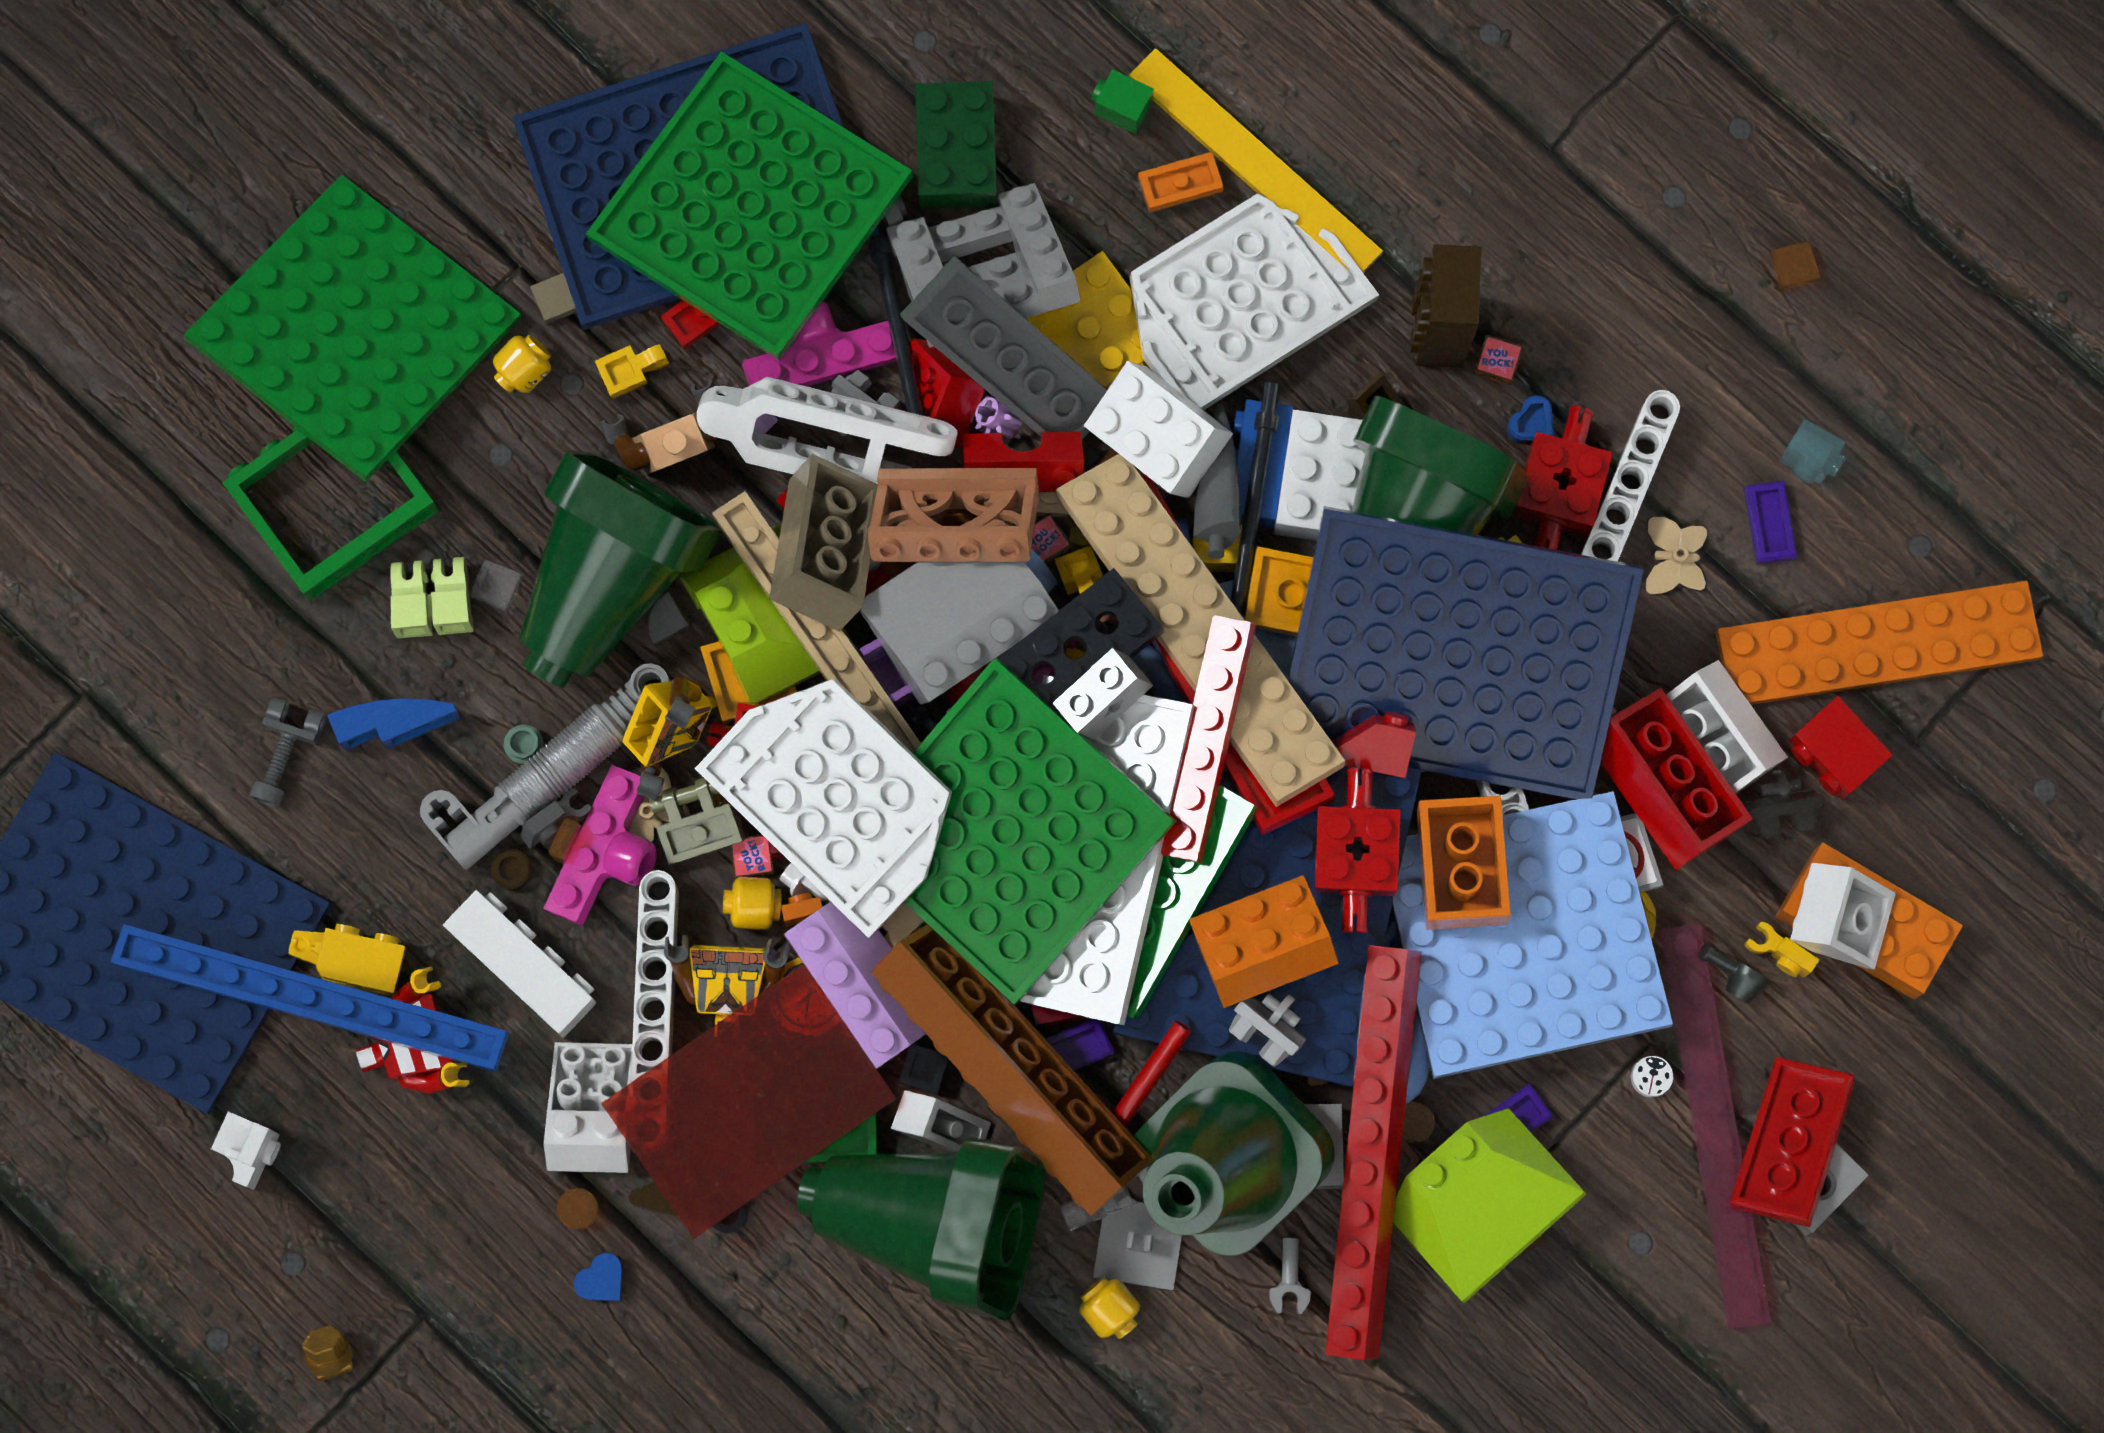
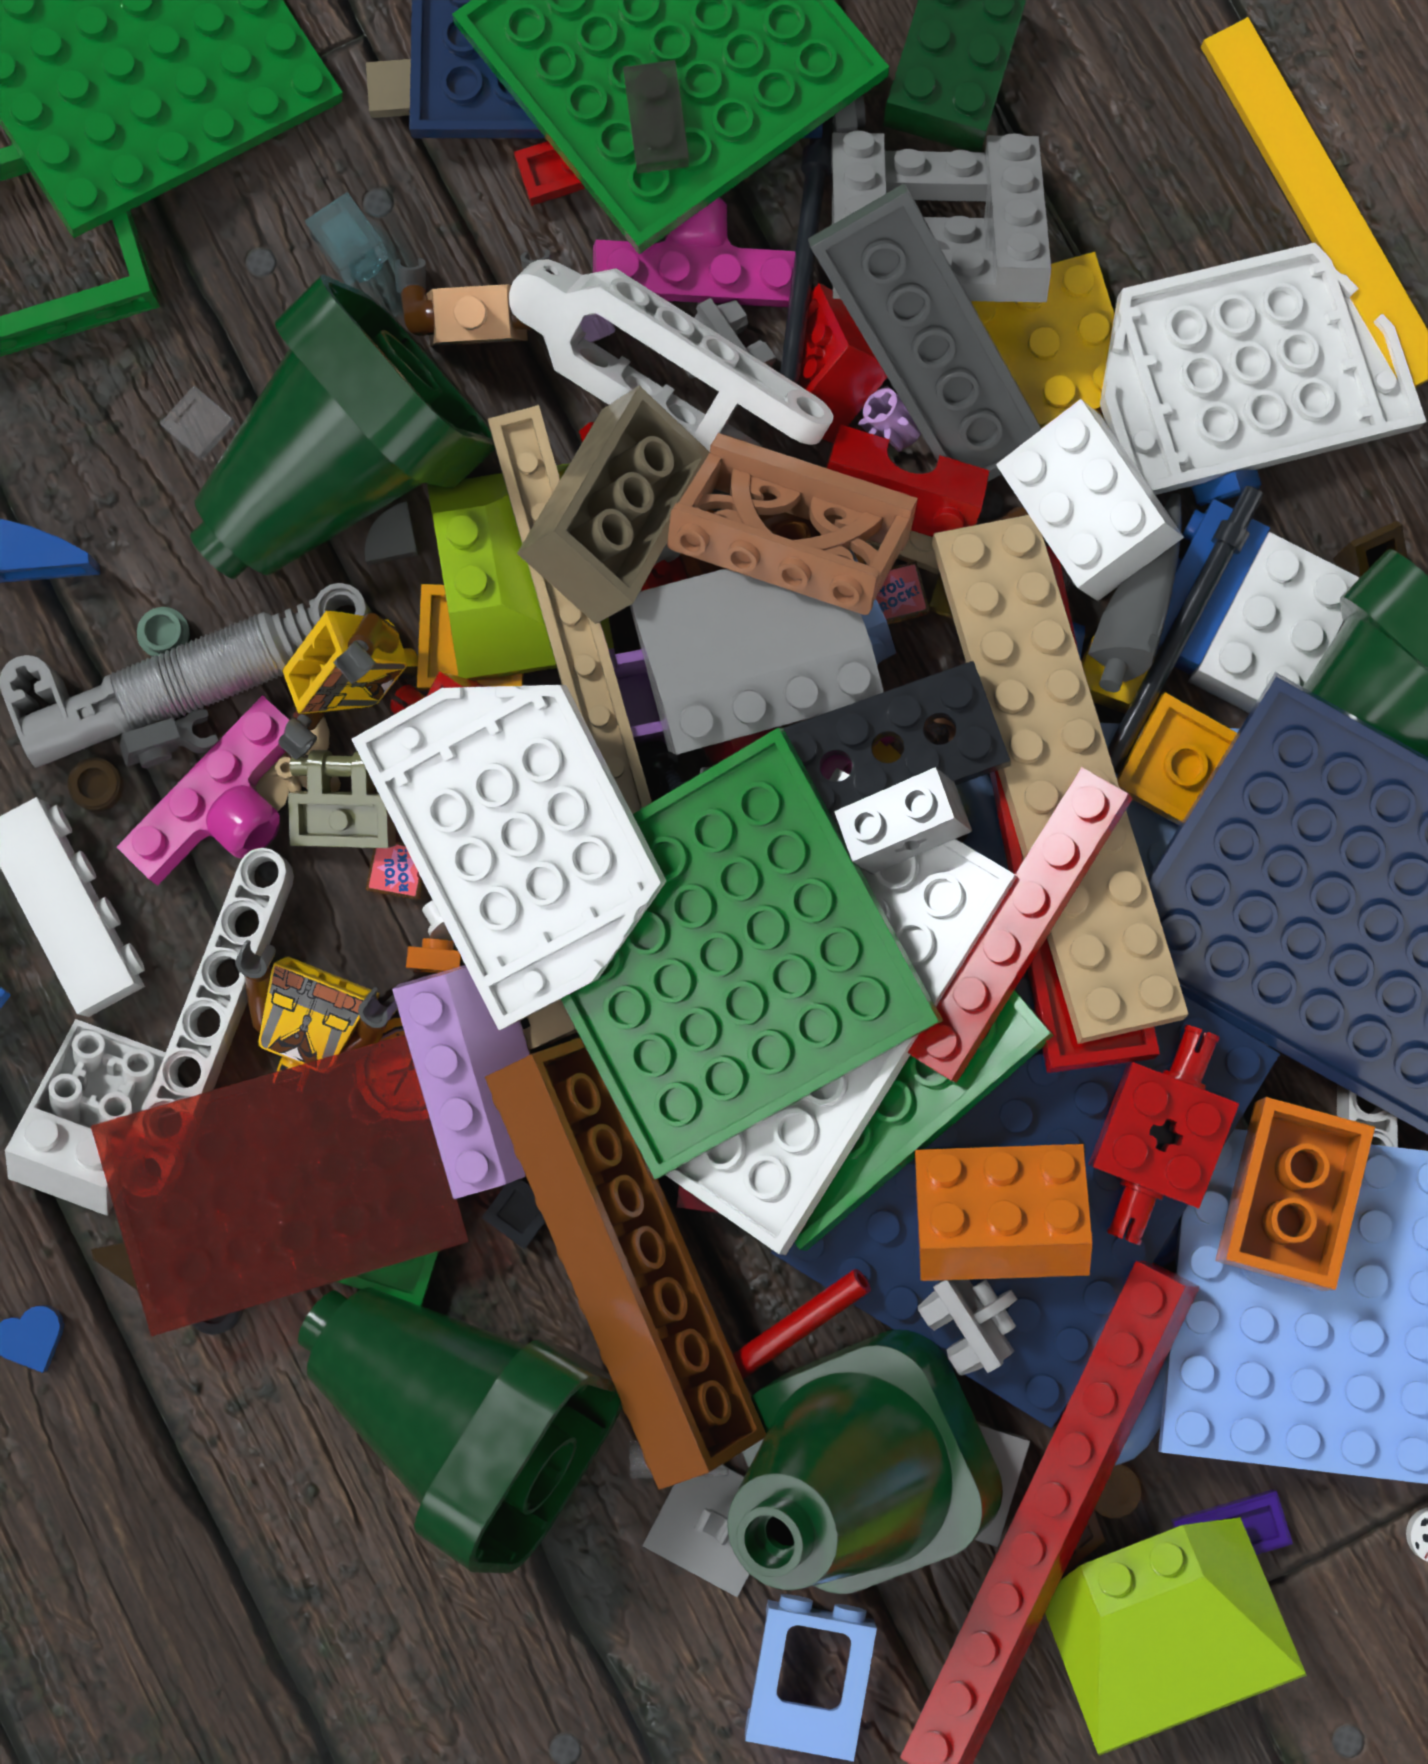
camera: 20 degrees right, 5 degrees up
yellowish green legs [391,557,474,639] -> none
yellow head [493,335,551,393] -> none
clear orange tile [548,818,582,865] -> none
clear orange tile [557,1188,599,1230] -> none
yellow plate [595,344,669,399] -> none
yellow head [722,877,781,930] -> none
white slope [891,1090,991,1152] -> none
dark purple tile [1045,1018,1114,1071] -> none
yellow plate [1054,545,1103,595] -> none
yellow head [1079,1276,1140,1339] -> none
green brick [1091,69,1154,134] -> none
orange plate [1138,152,1224,213] -> none
light grey bar [1269,1238,1311,1315] -> none
red slope [1331,712,1416,778] -> none
none -> clear light blue brick [305,192,389,285]
none -> clear smoke plate [623,60,689,174]
none -> light blue window [745,1594,877,1761]
none -> blue tile [1191,469,1262,507]

